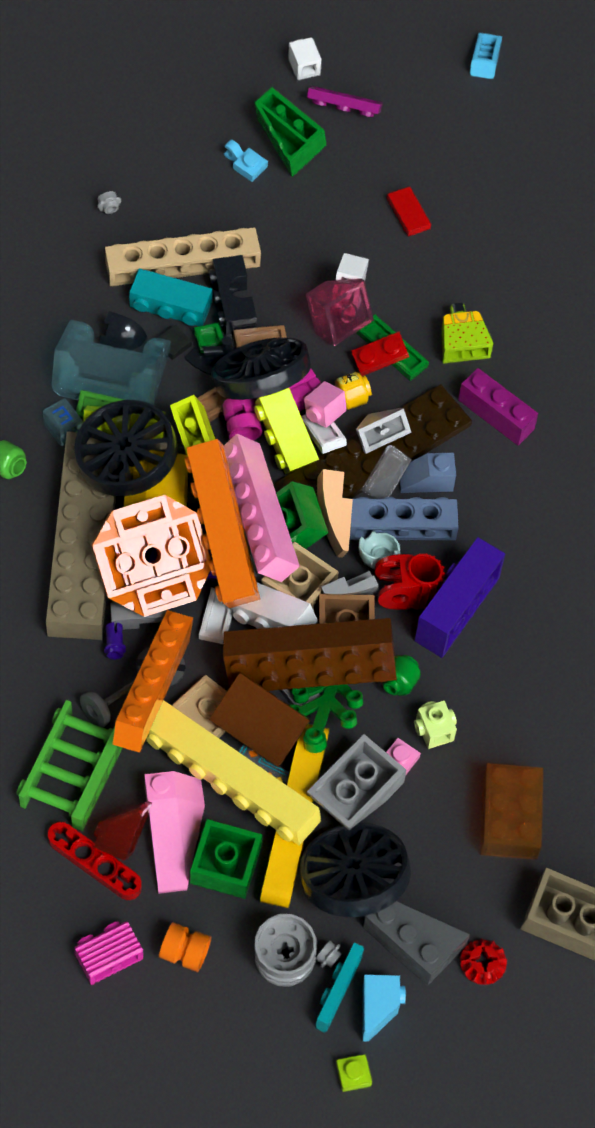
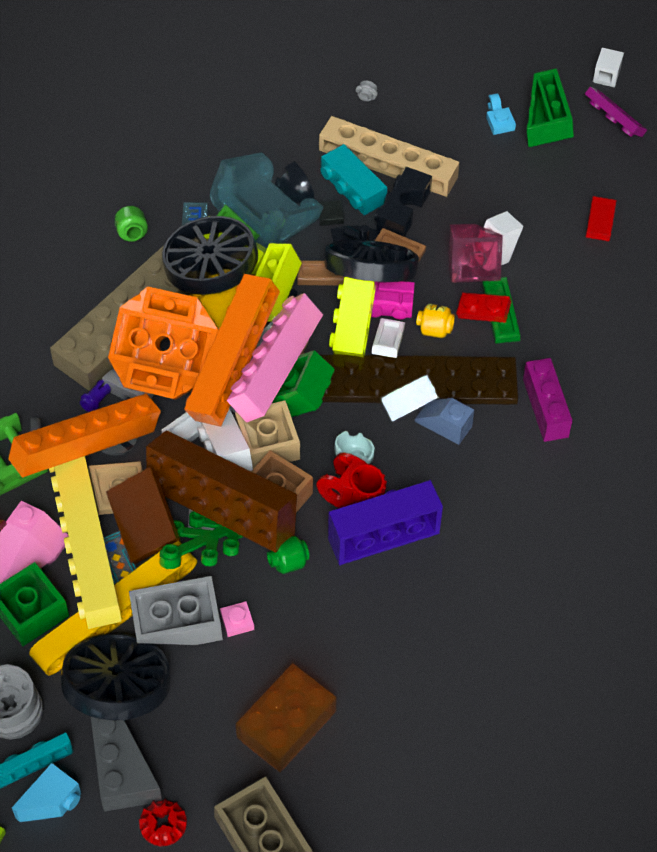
camera: 40 degrees right, 5 degrees down
green tile [194,323,223,353] -> none
dark pink wheel [222,398,262,441] -> none
bright pink brick [304,381,347,428] -> none
light grey plate [316,941,342,968] -> none
light nougat slope [317,469,353,558] -> none
light grey slope [321,571,379,597] -> none
sand blue brick [349,497,458,540] -> none
light grey slope [356,408,411,454] -> none
yellowish green brick [414,701,457,749] -> none
lime torso [441,303,493,364] -> none

